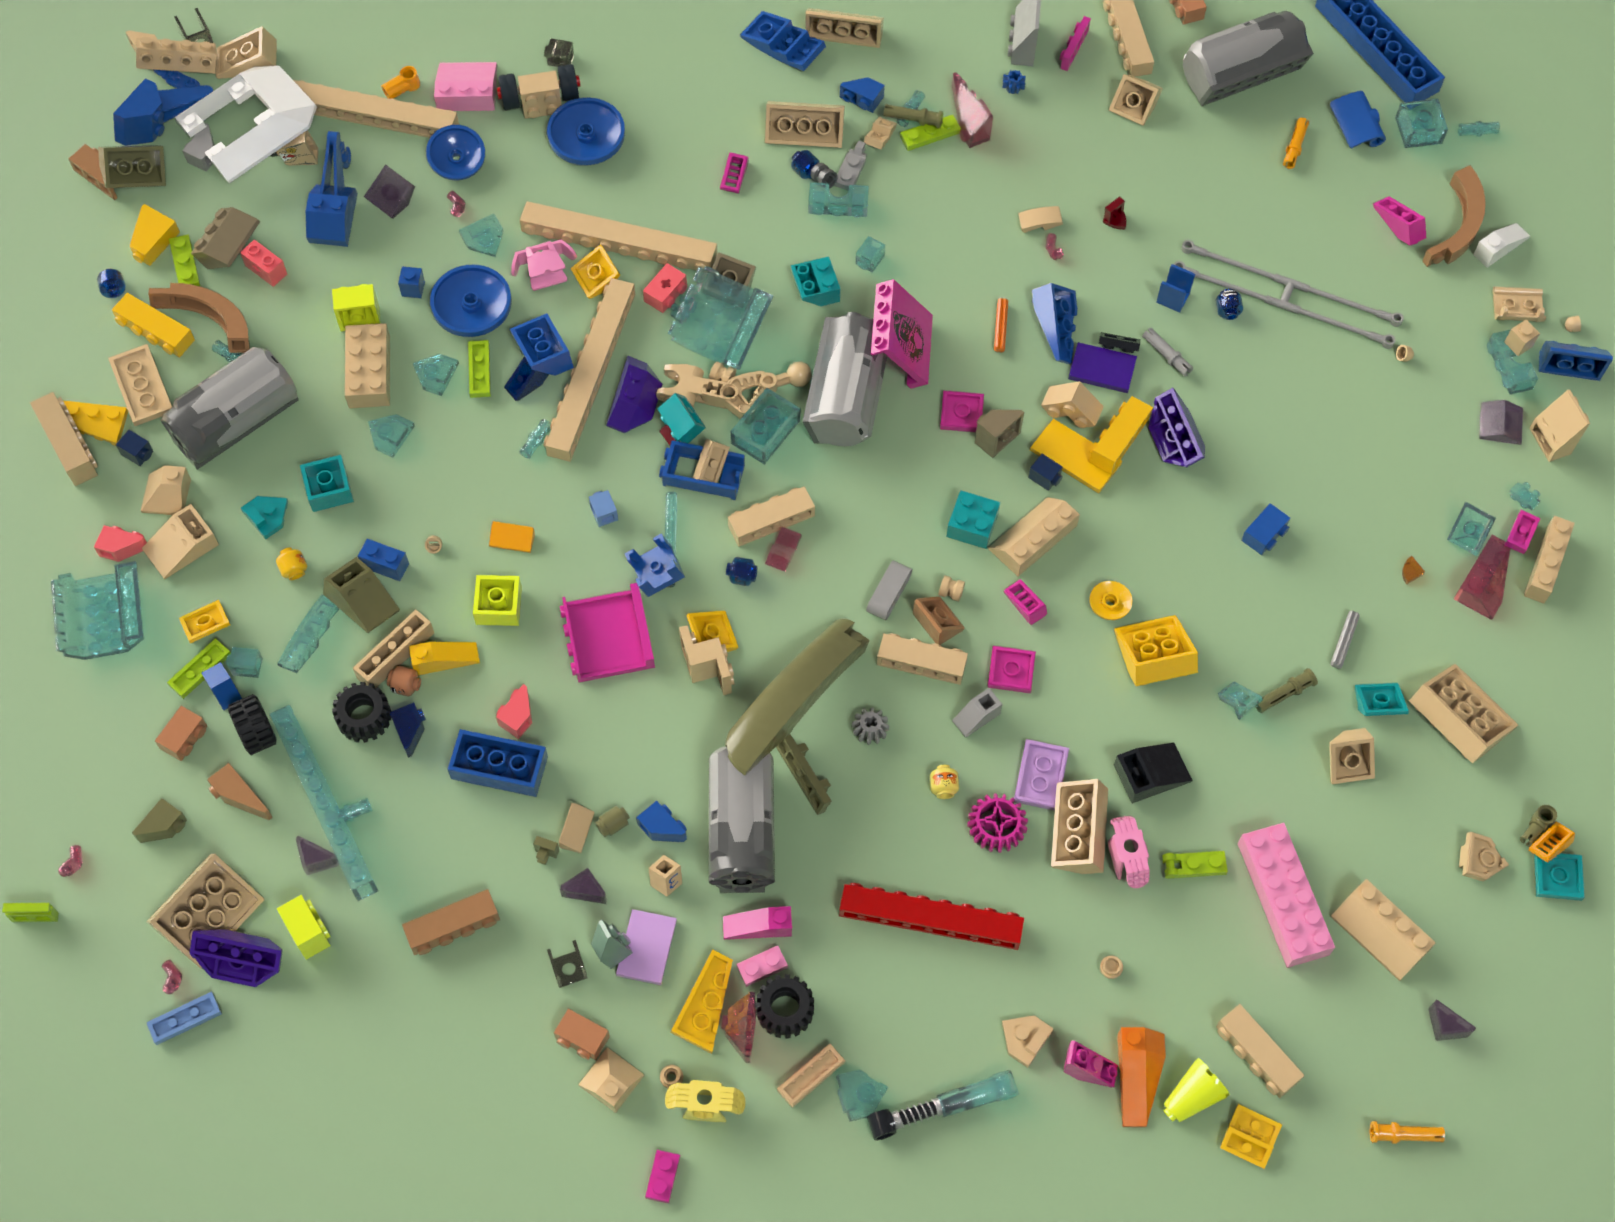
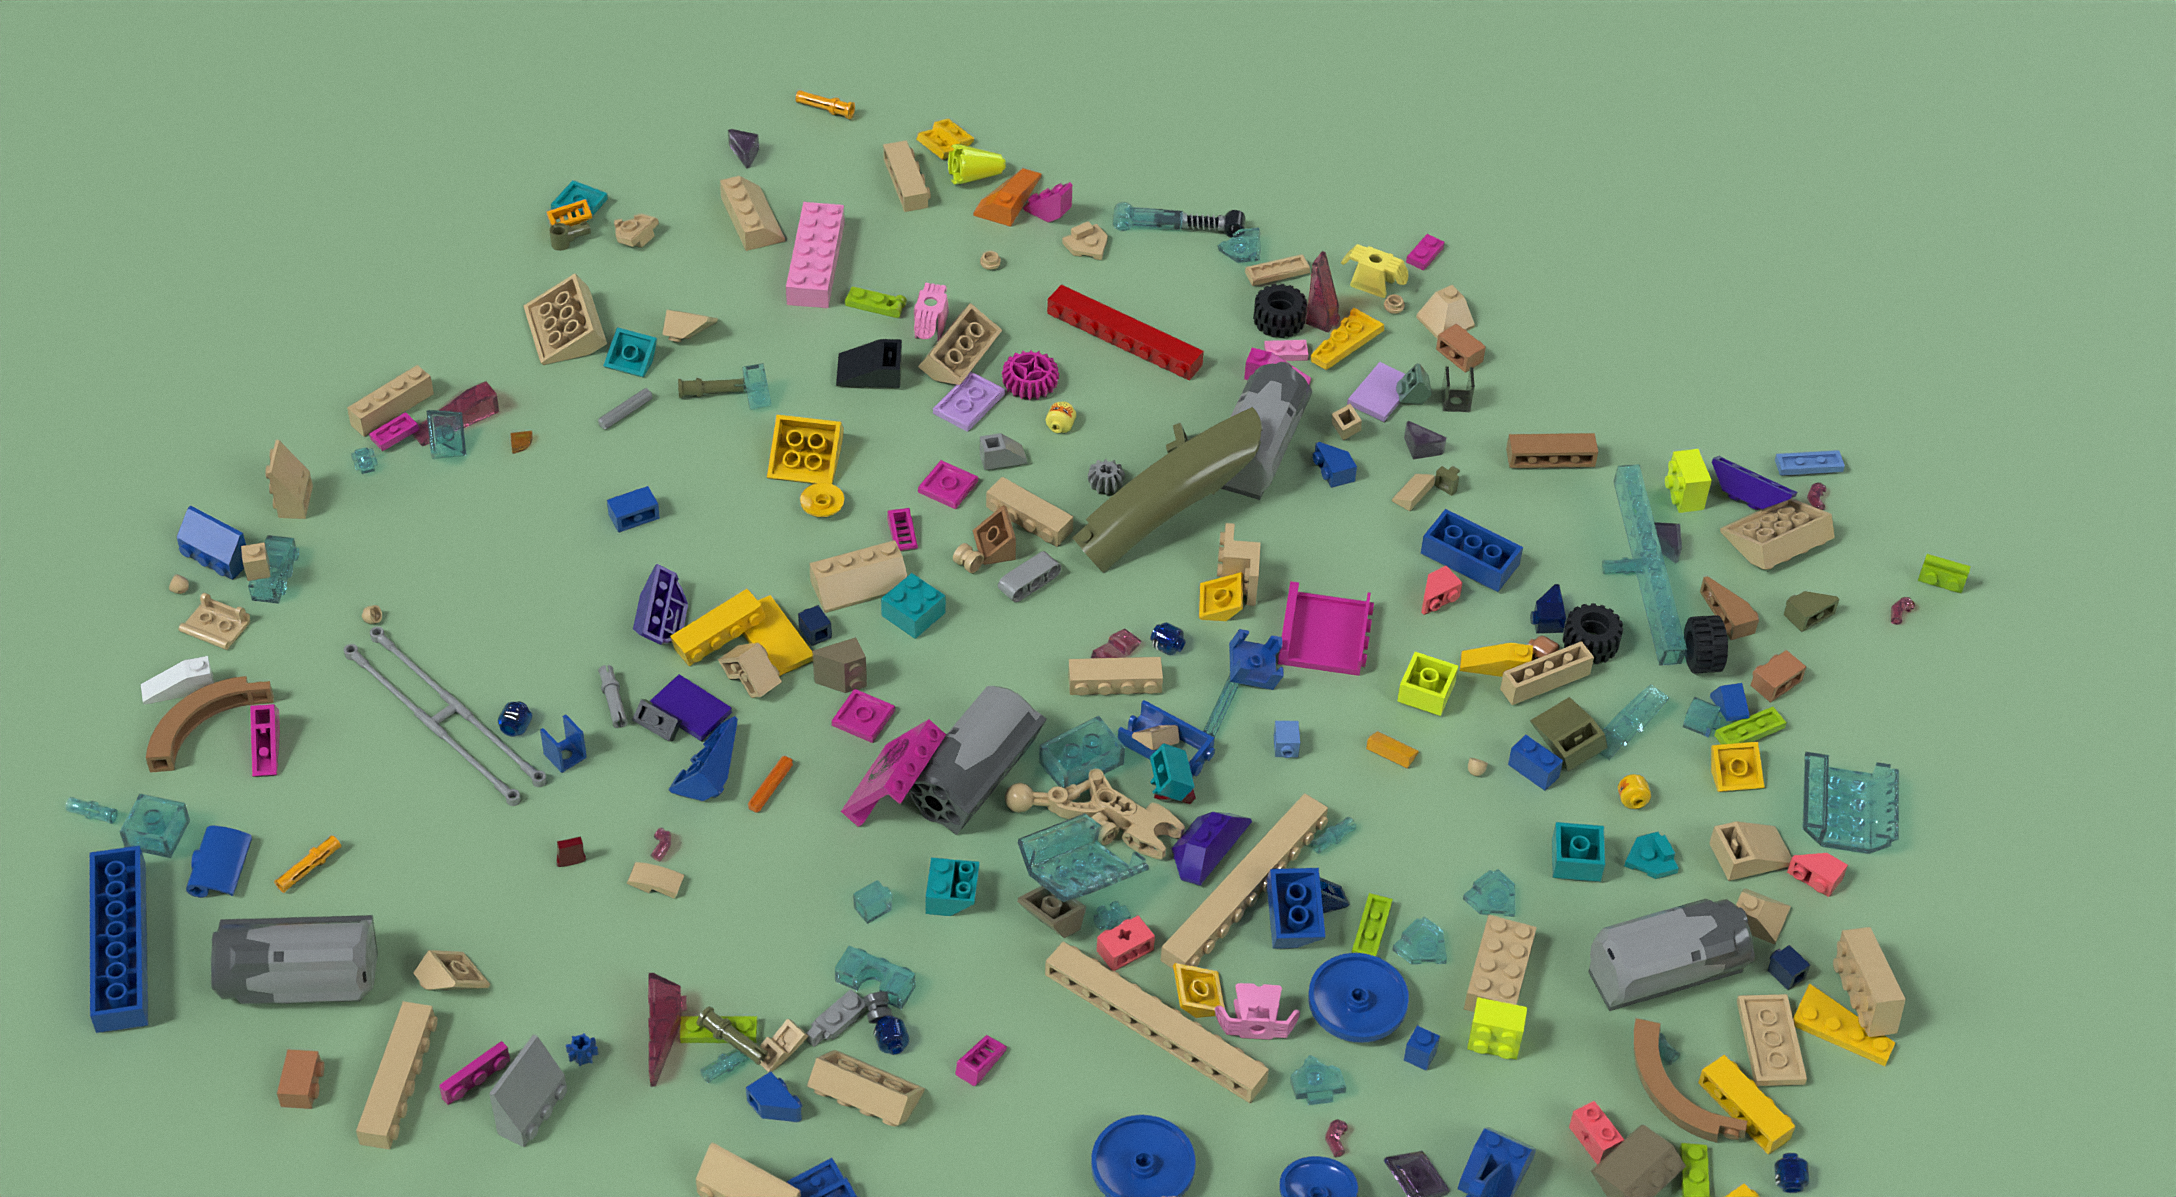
camera: 160 degrees left, 15 degrees down
olive brick [595,806,630,837] -> none
slope [1479,400,1523,445] -> none

